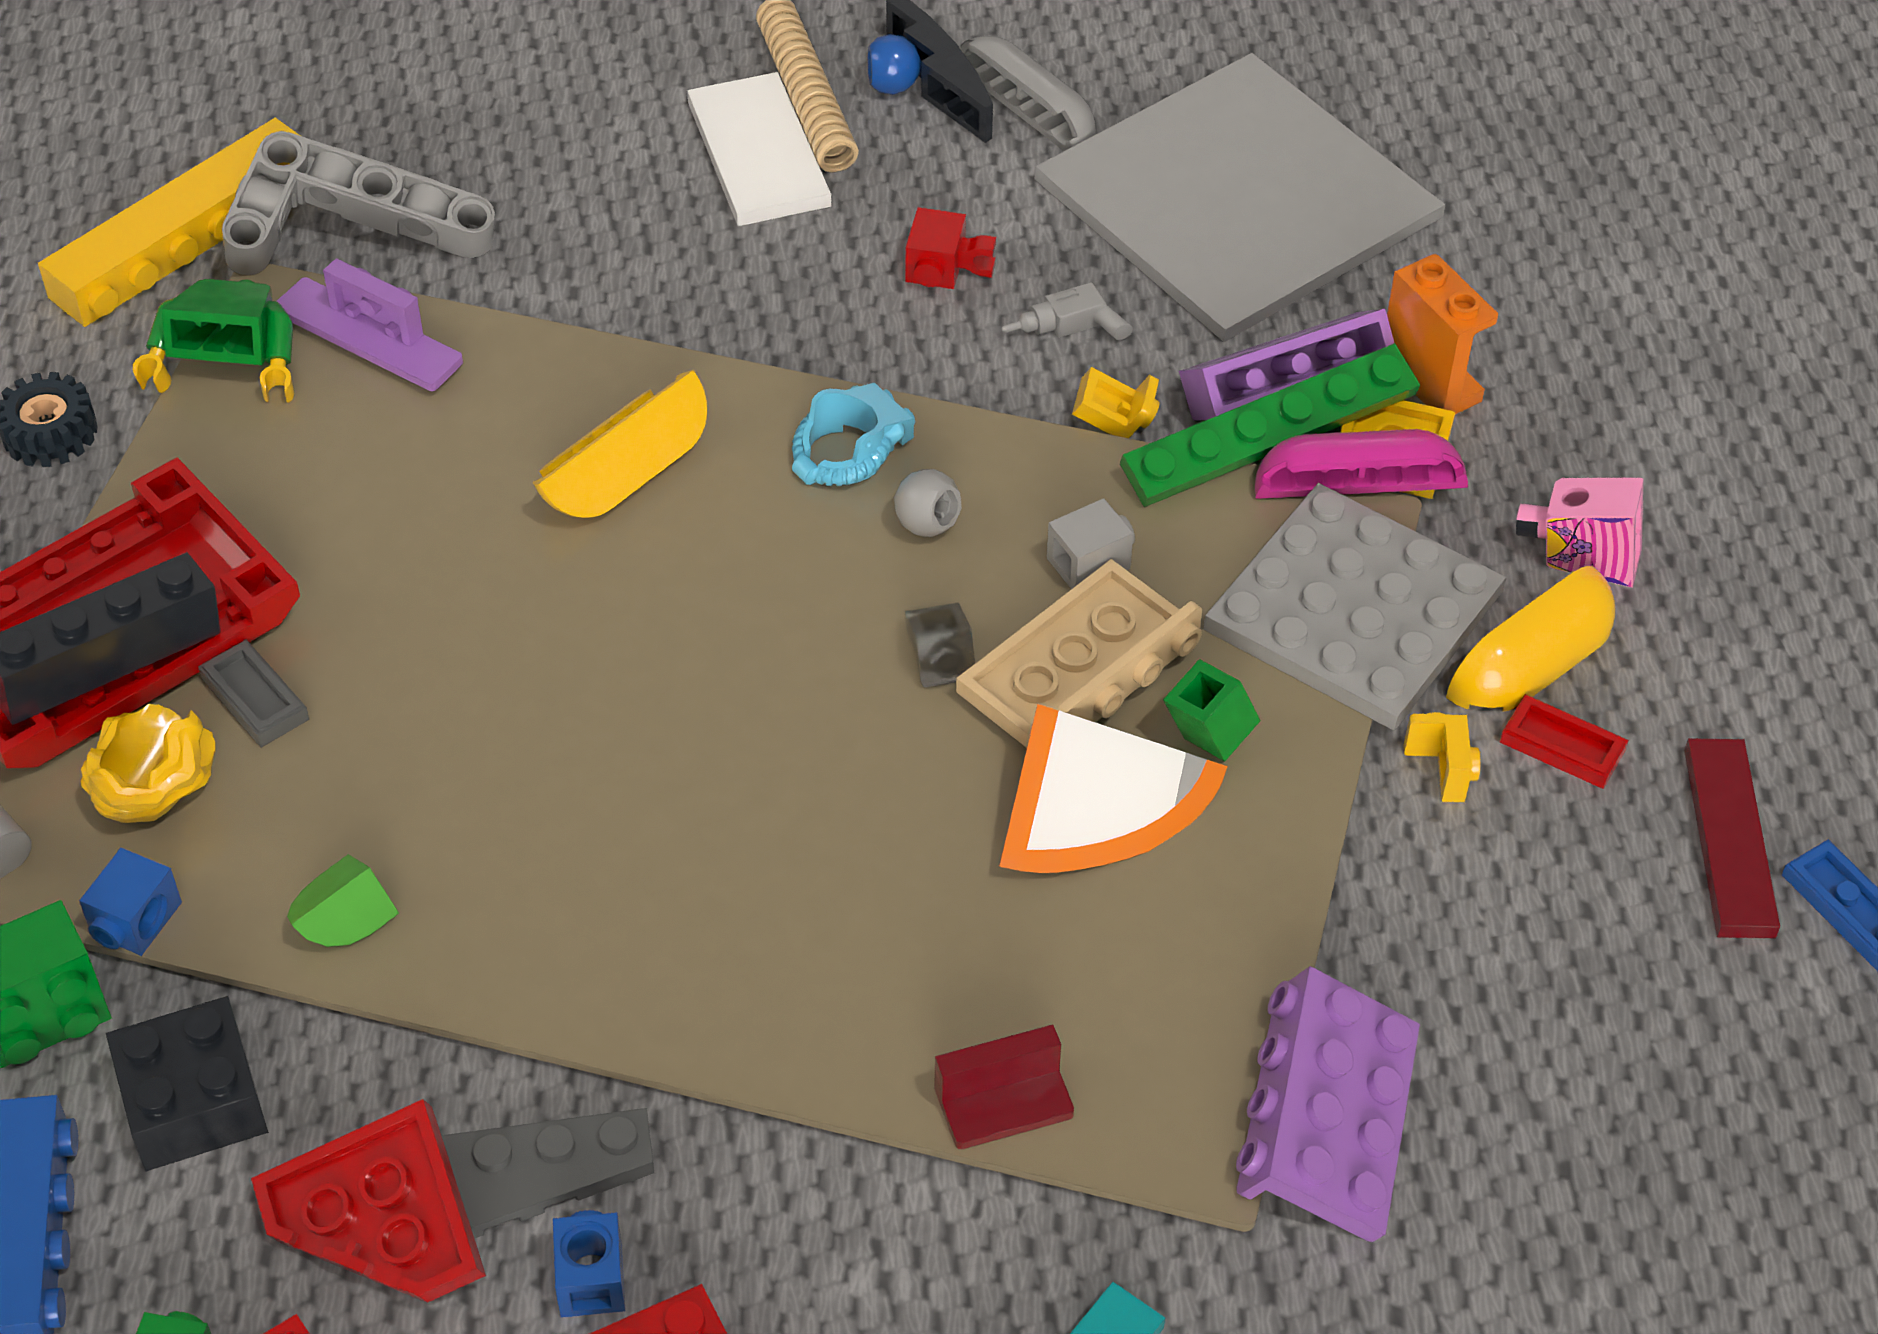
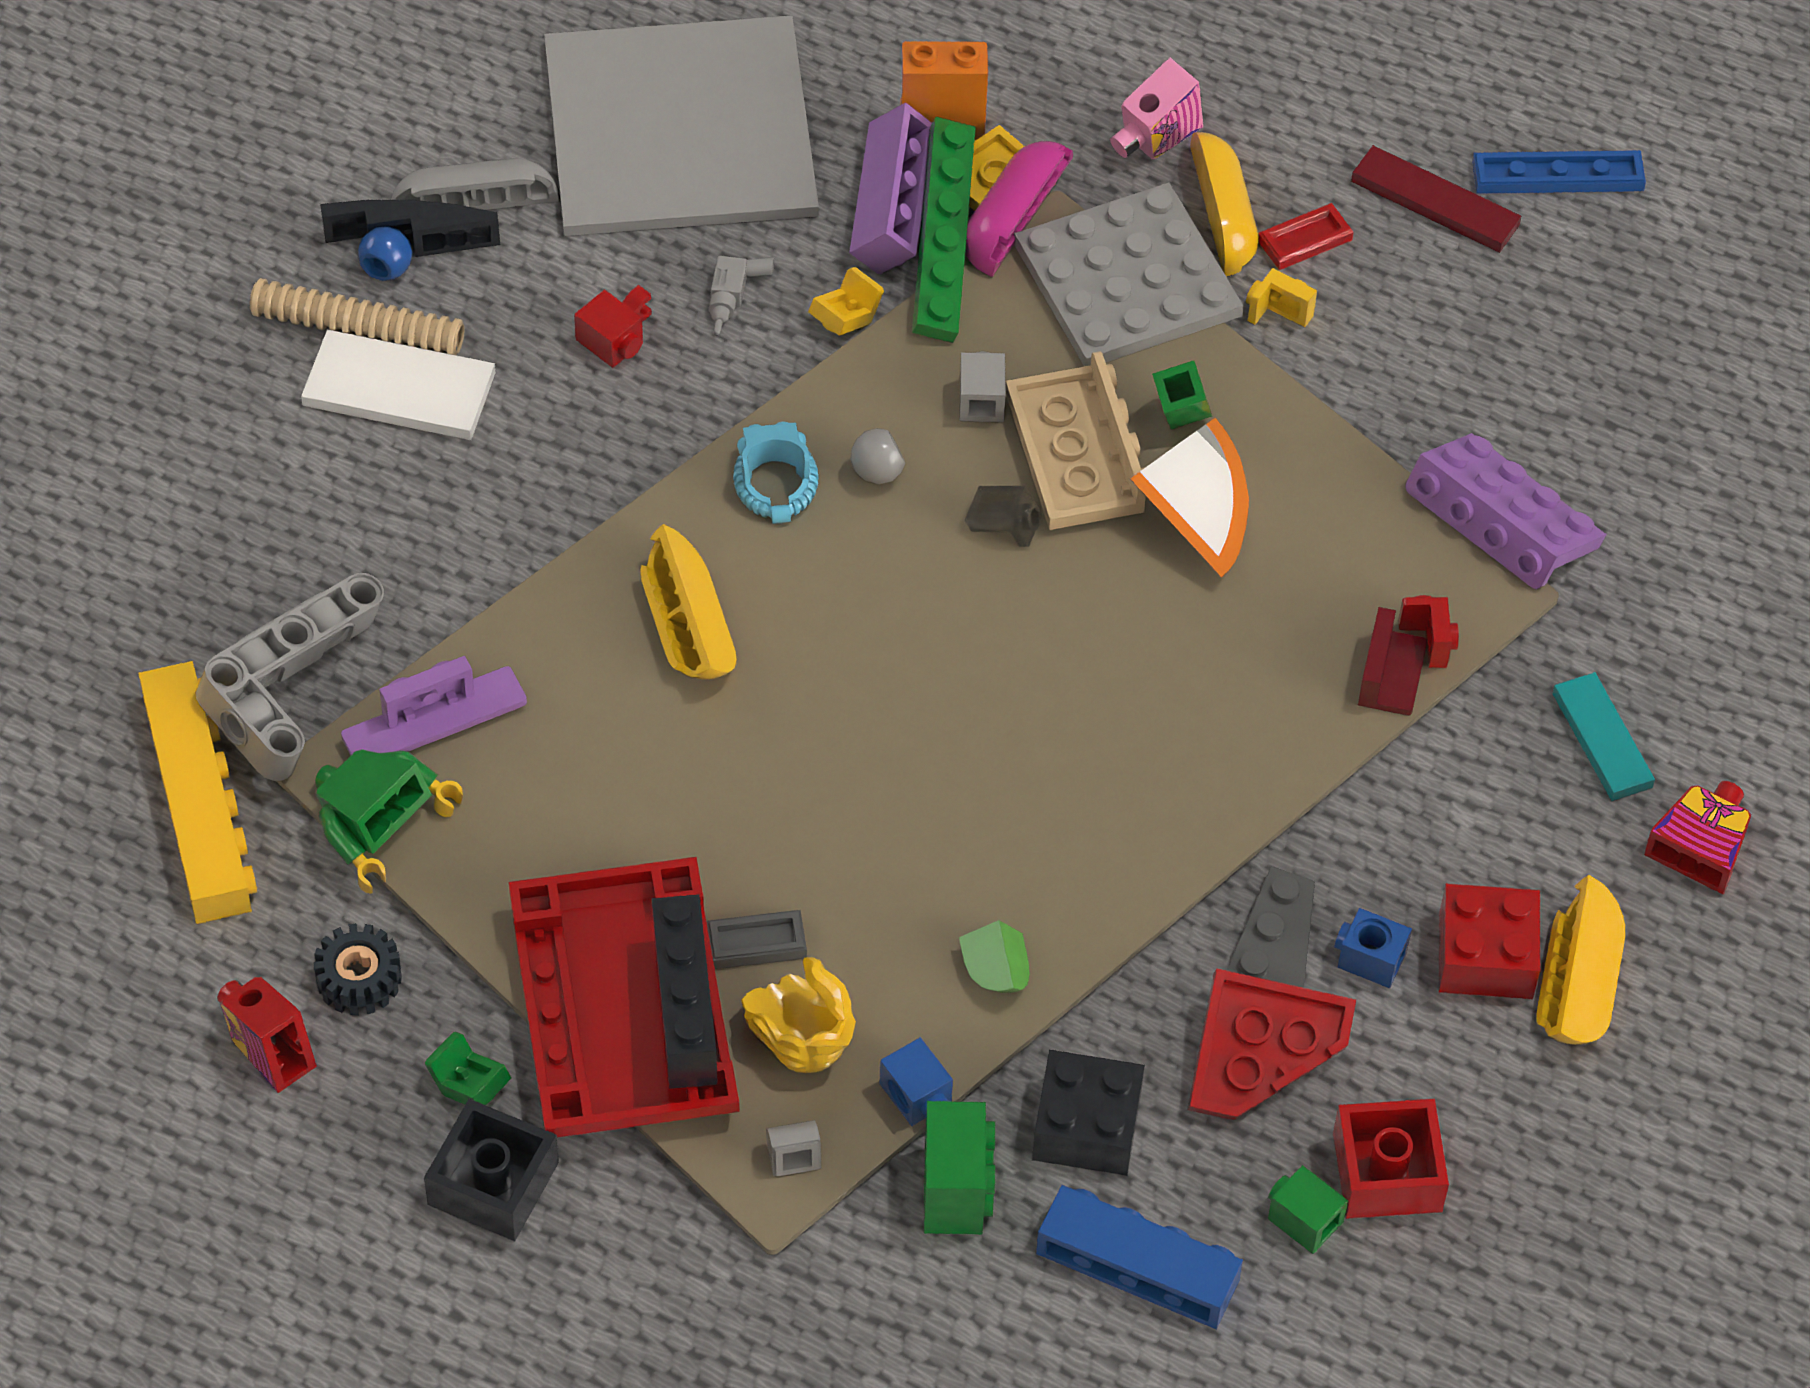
camera: 60 degrees left, 5 degrees up
none -> red bracket [1398,595,1459,668]

